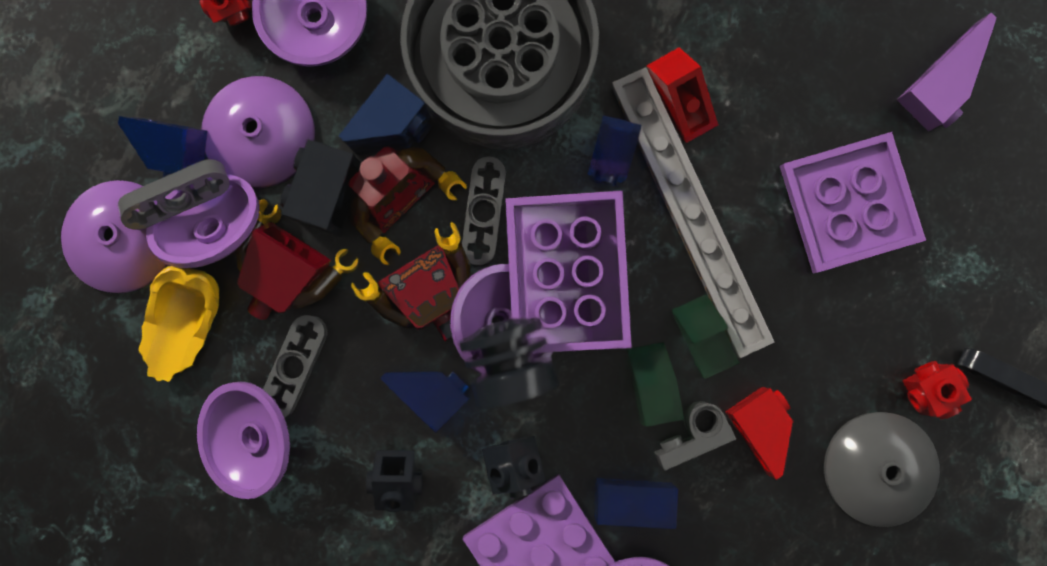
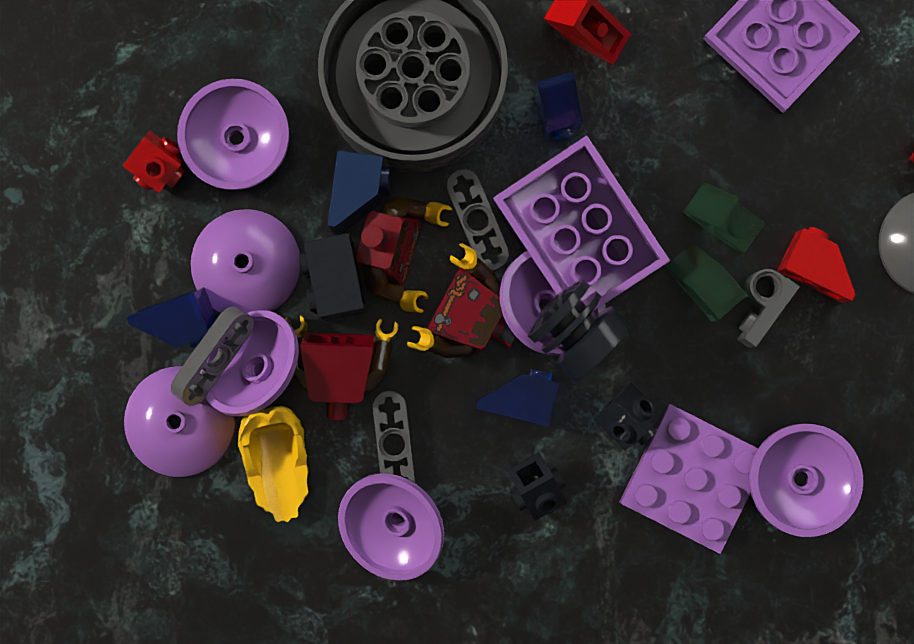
camera: 30 degrees left, 0 degrees up
clear blue brick [594,479,678,529] -> none
light grey plate [611,67,774,358] -> none

